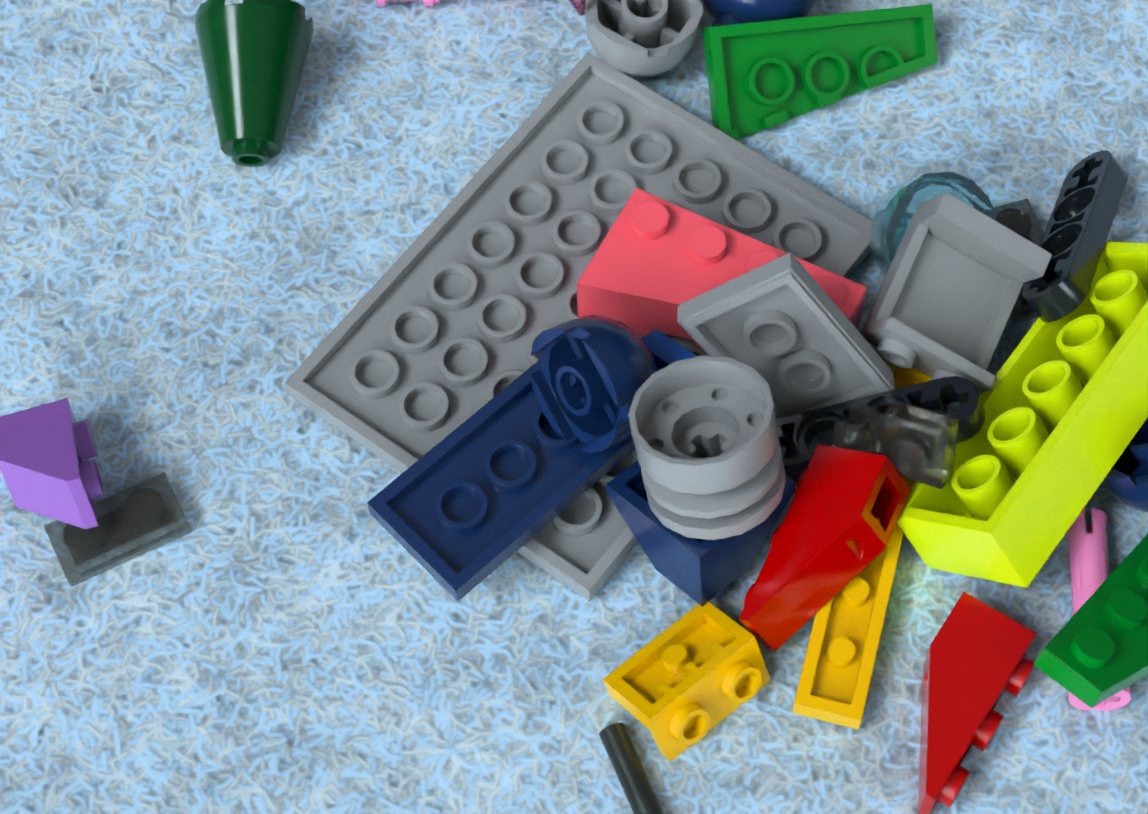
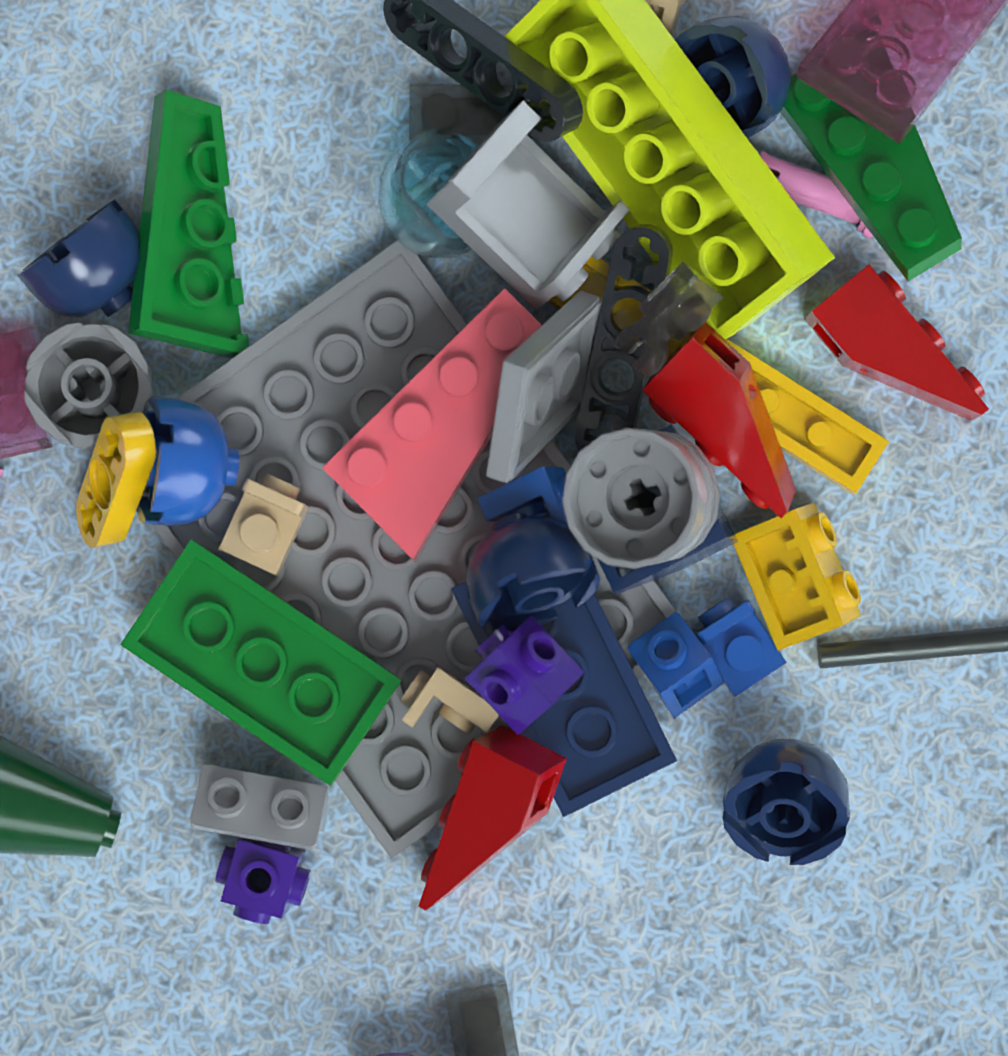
camera: 75 degrees left, 25 degrees up
none -> yellow beam [76,412,156,548]
none -> green plate [120,539,402,786]
none -> blue cylinder [136,397,239,526]
none -> light grey bracket [190,764,329,850]
none -> dark purple brick [215,837,311,924]
none -> tan bracket [219,474,309,576]
none -> tan bracket [400,666,499,734]
none -> red slope [418,725,567,911]
none -> dark purple brick [465,616,584,735]
none -> blue bracket [628,613,724,719]
none -> blue bracket [694,597,787,697]
none -> dark blue cylinder [722,739,851,865]

